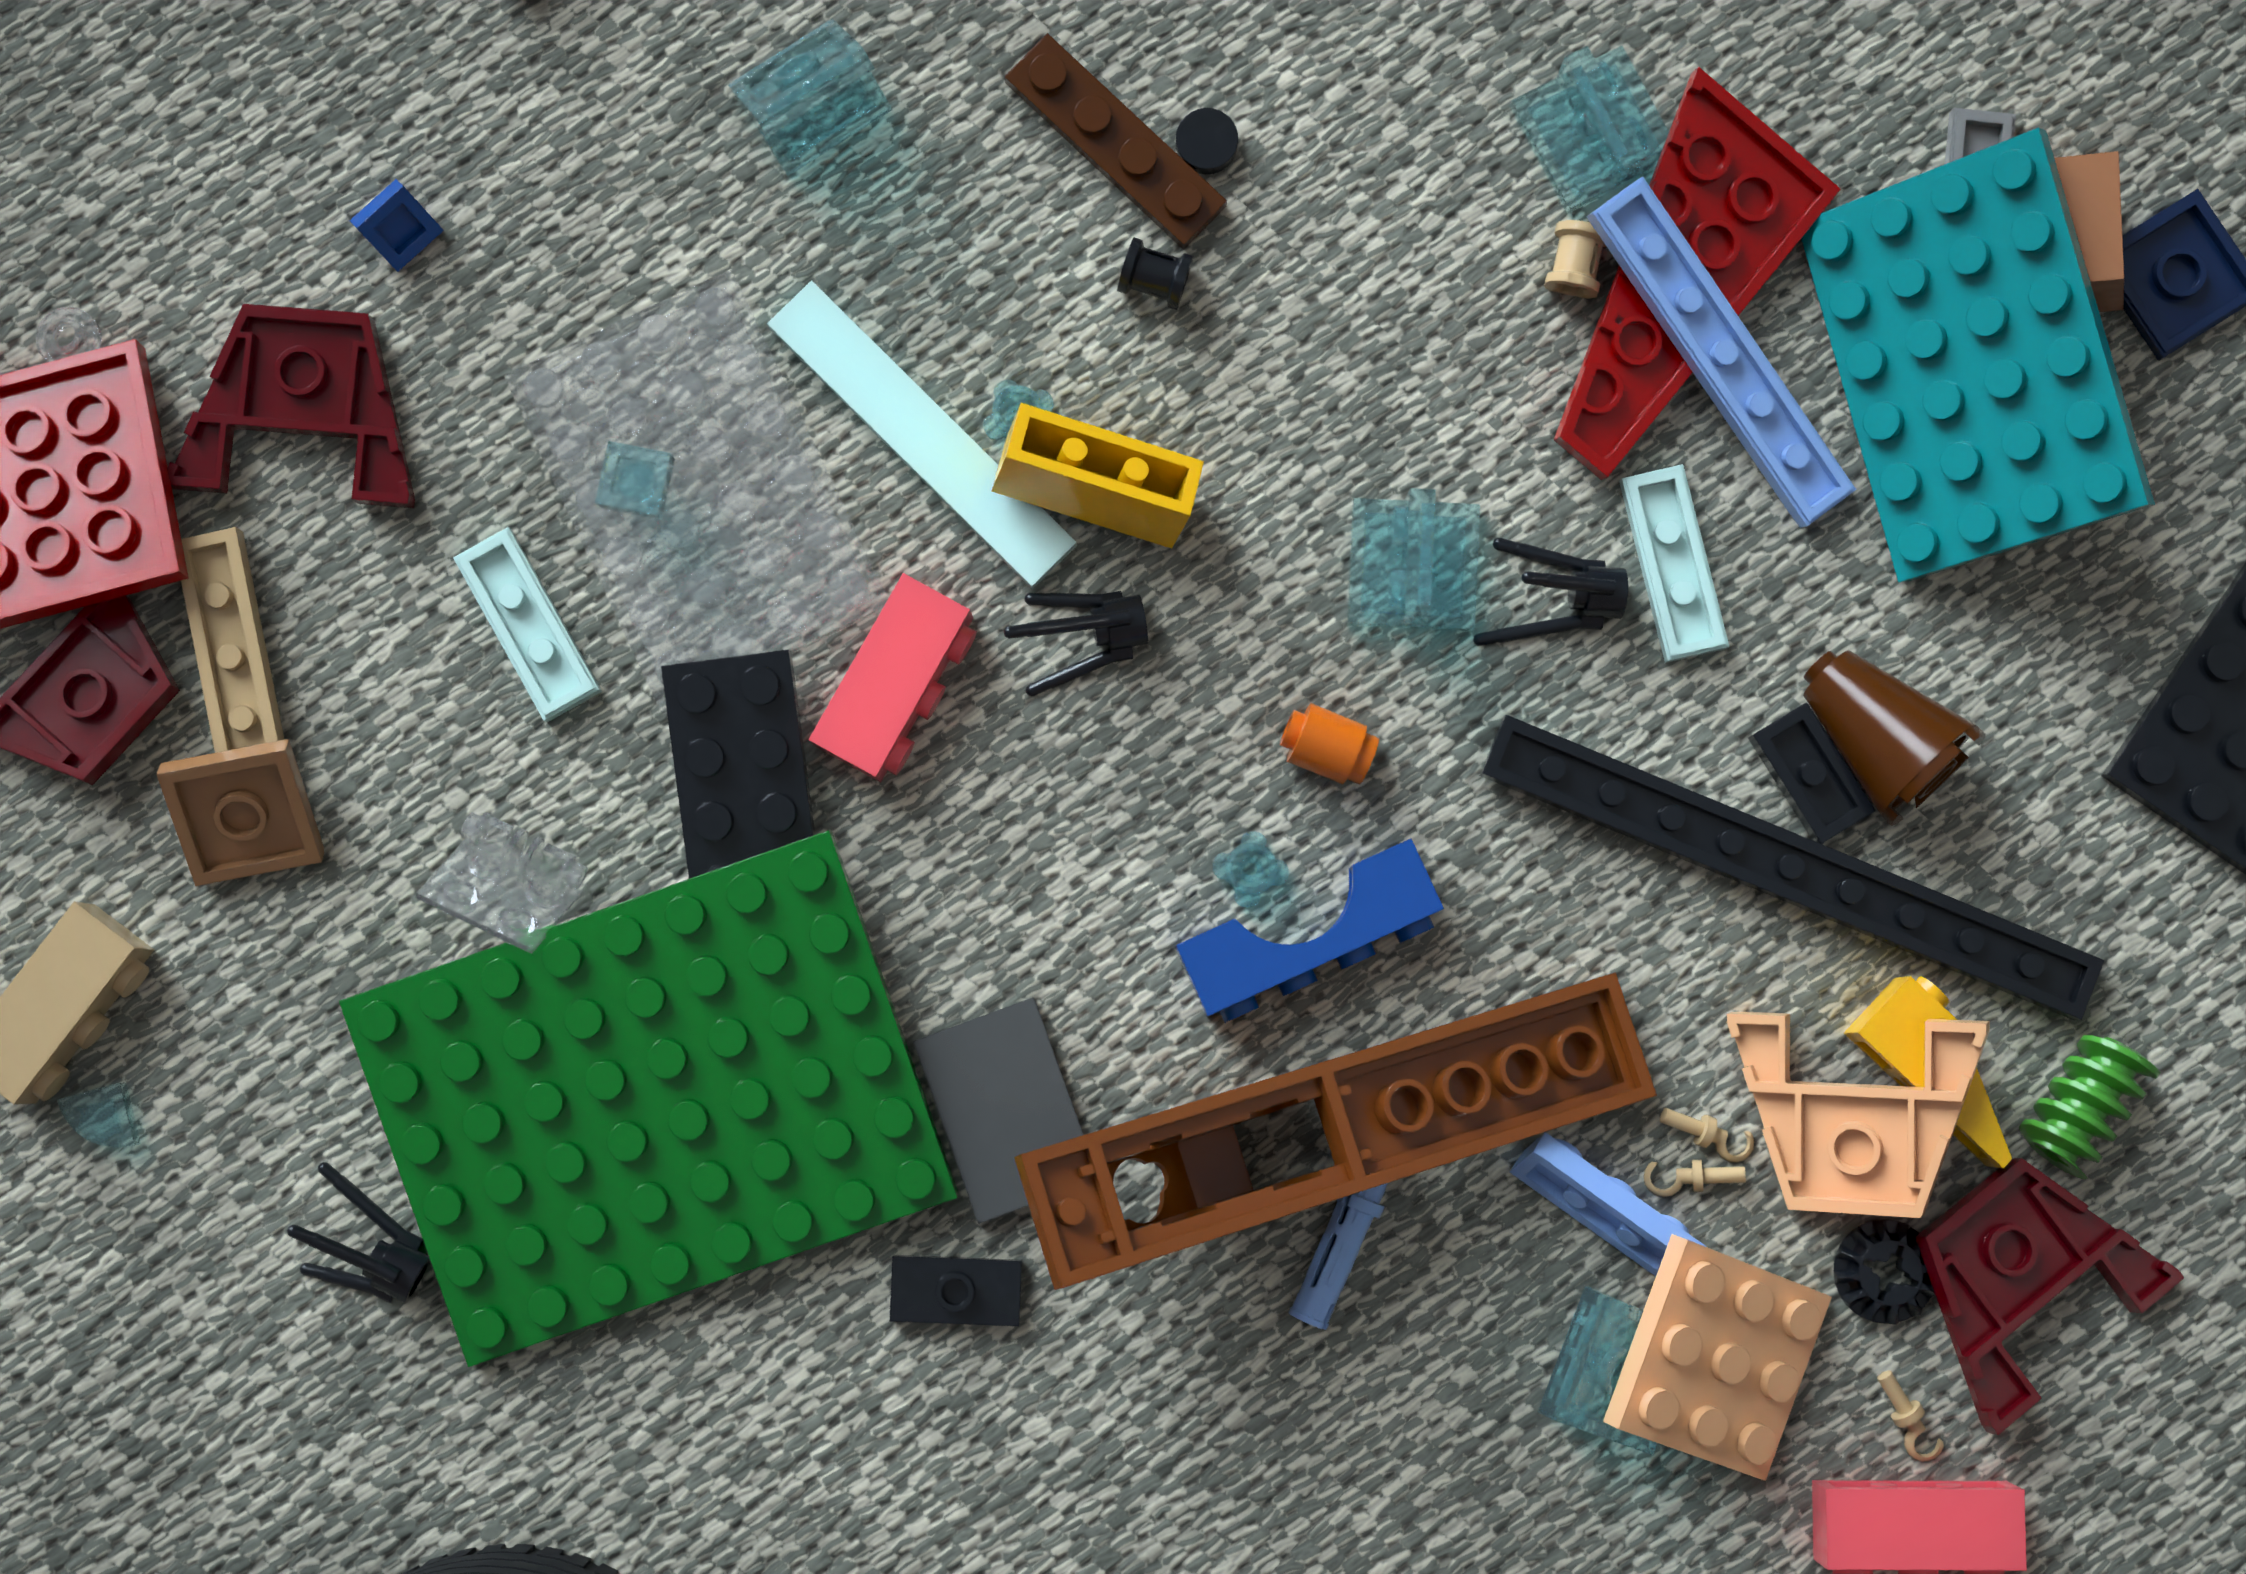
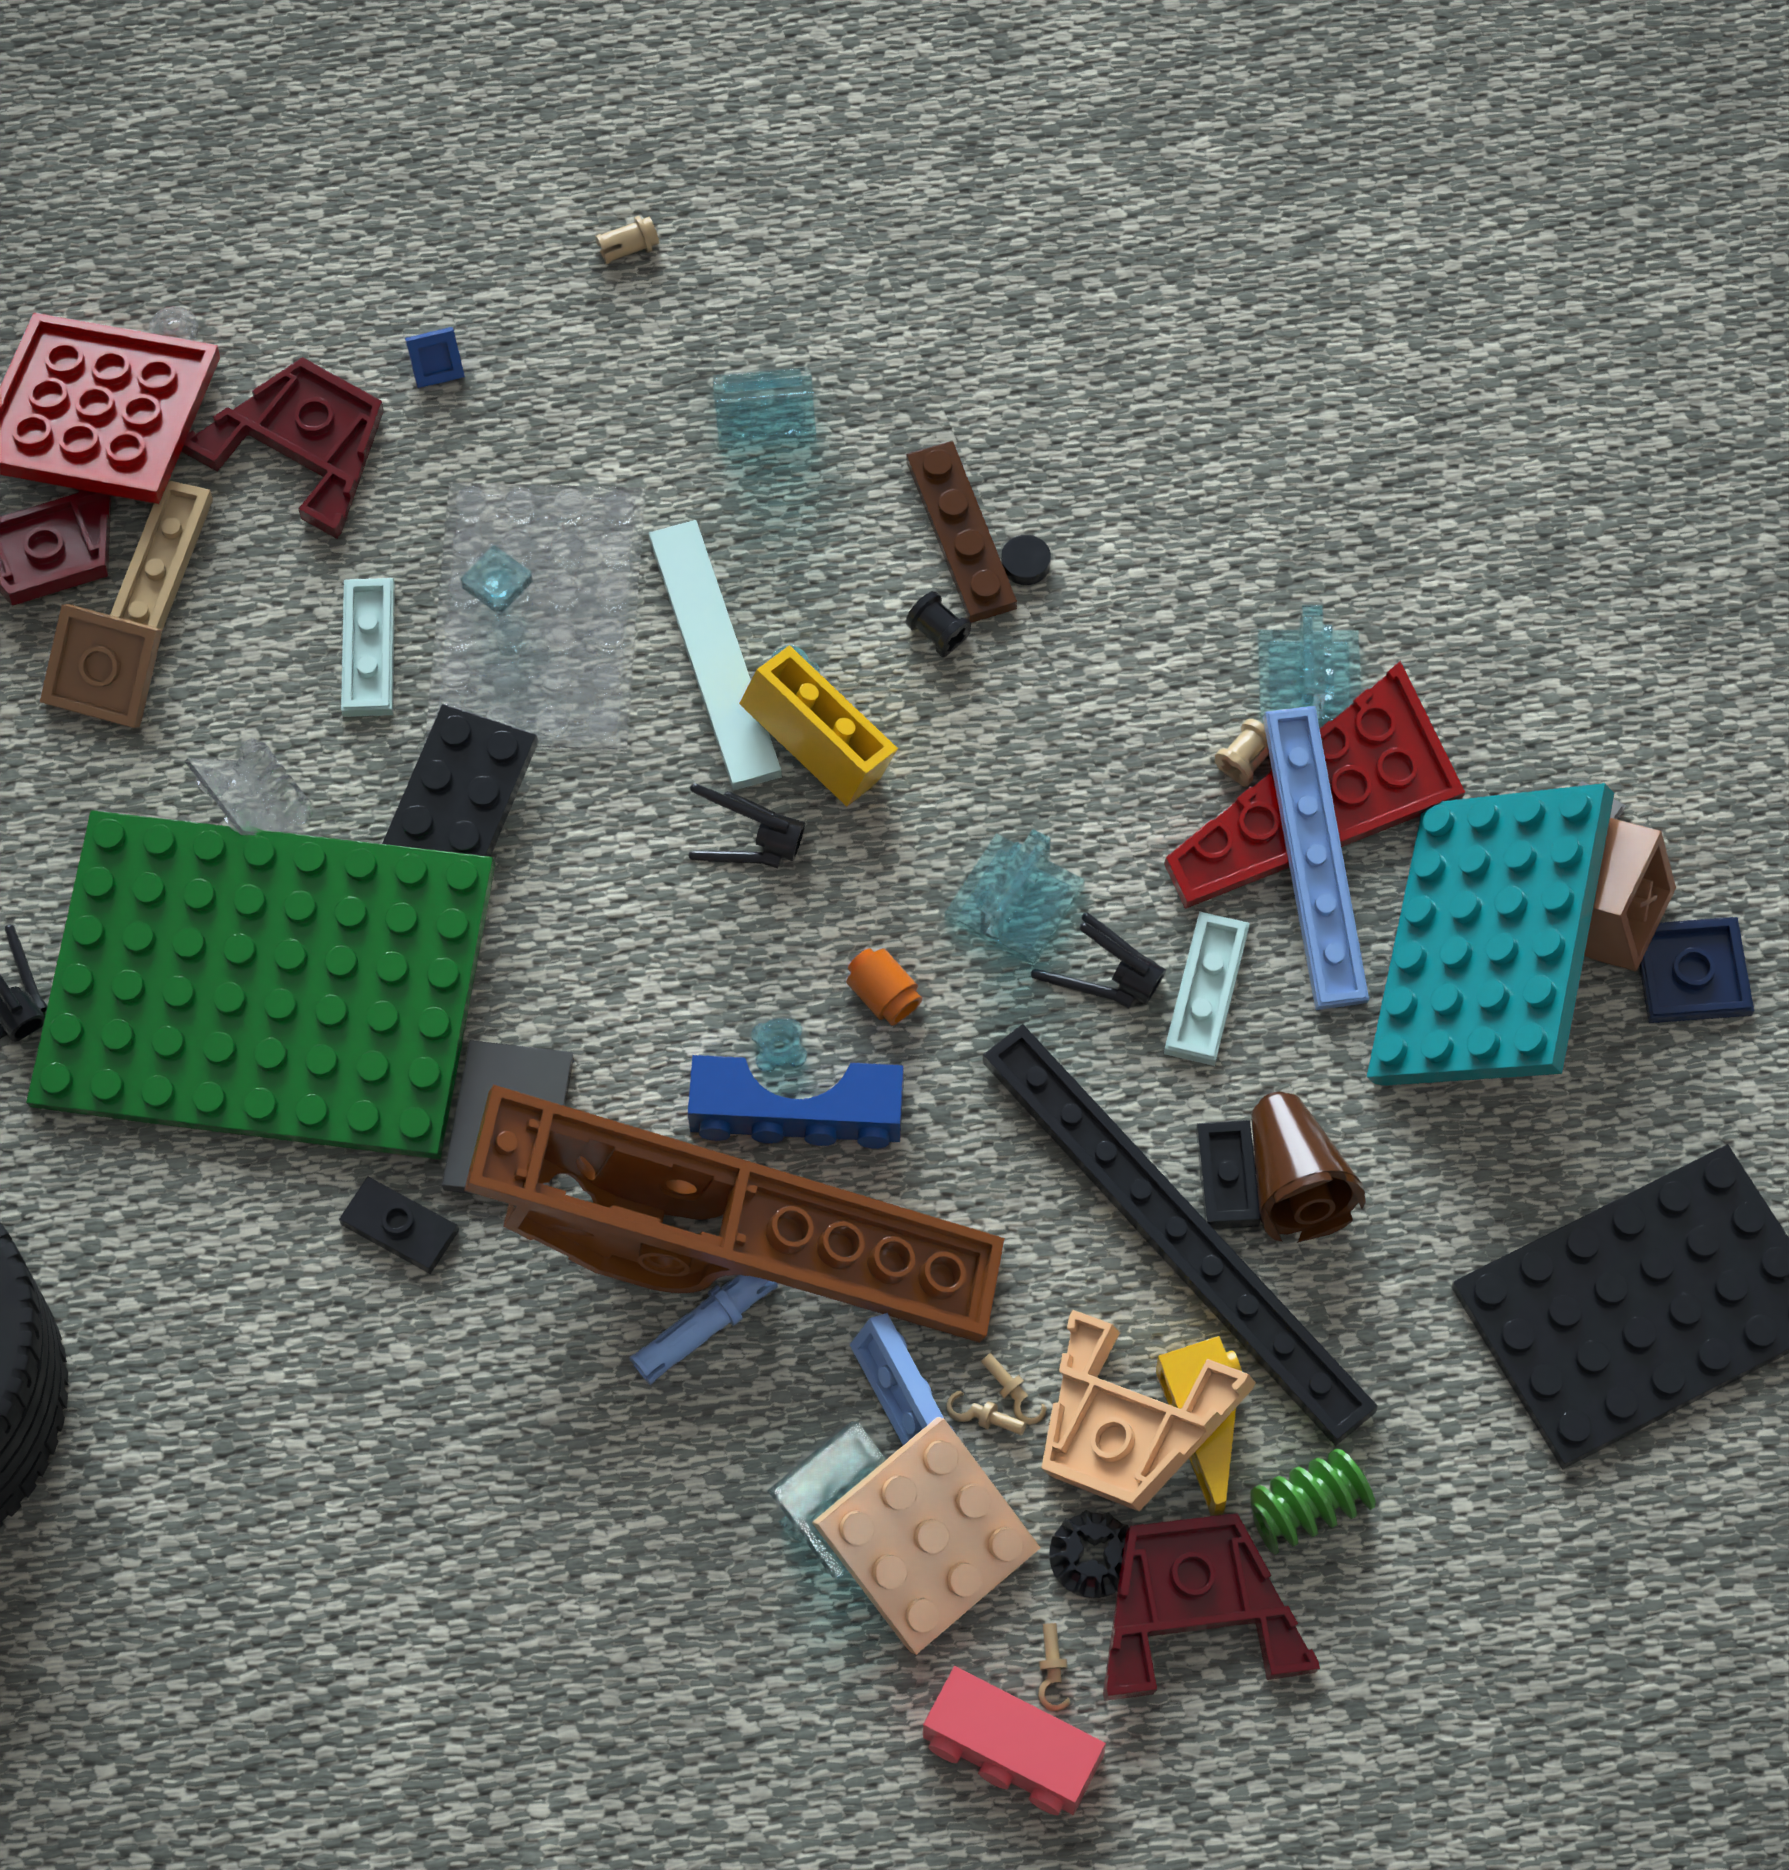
camera: 25 degrees right, 20 degrees down
coral brick [808,573,977,783] -> none

